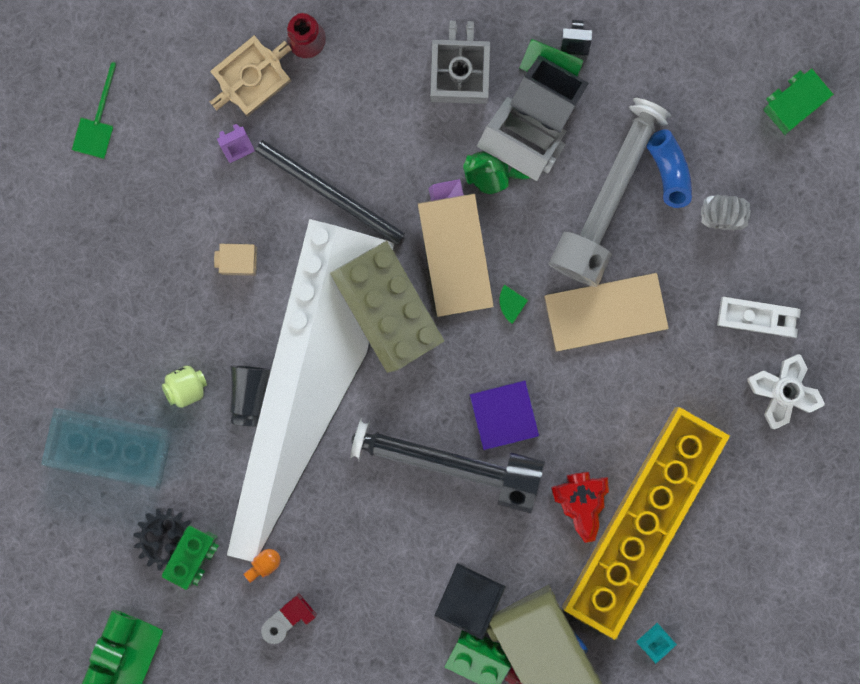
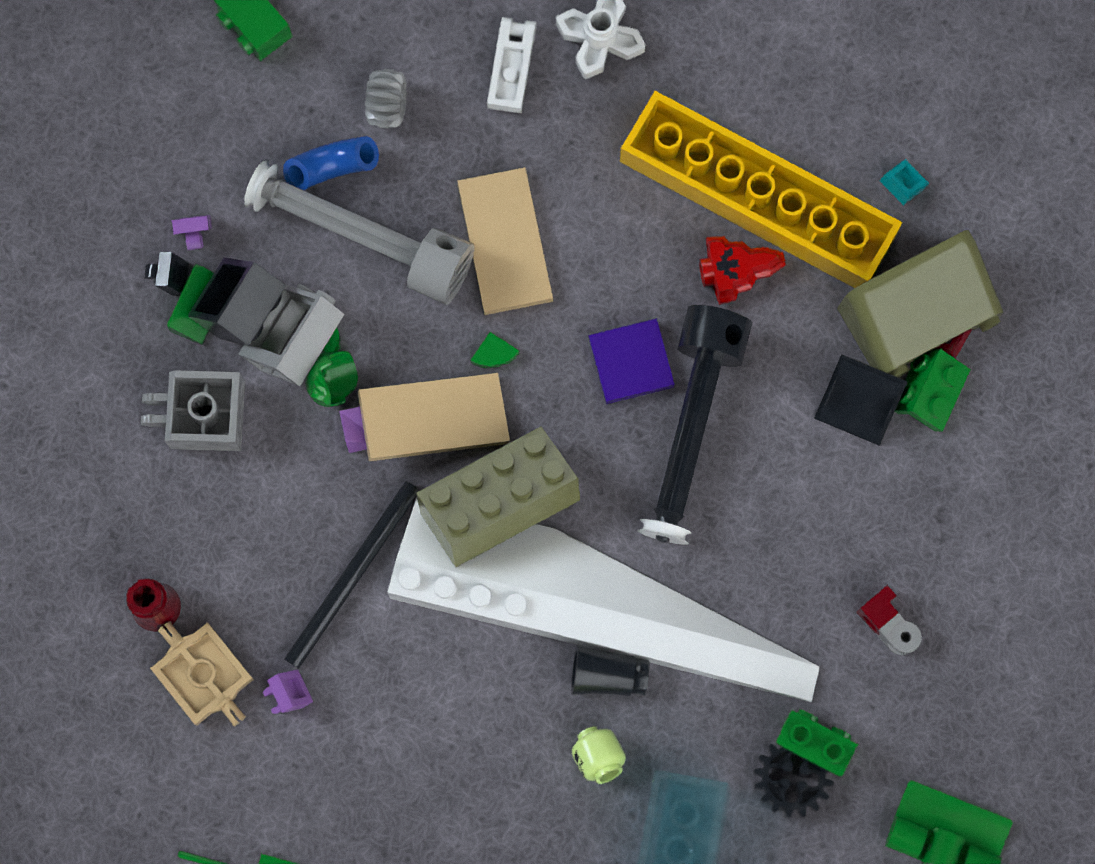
camera: 90 degrees left, 10 degrees down
tan brick [214,244,257,276] -> none
orange cylinder [243,549,281,583] -> none
none -> medium lavender tile [172,215,212,250]

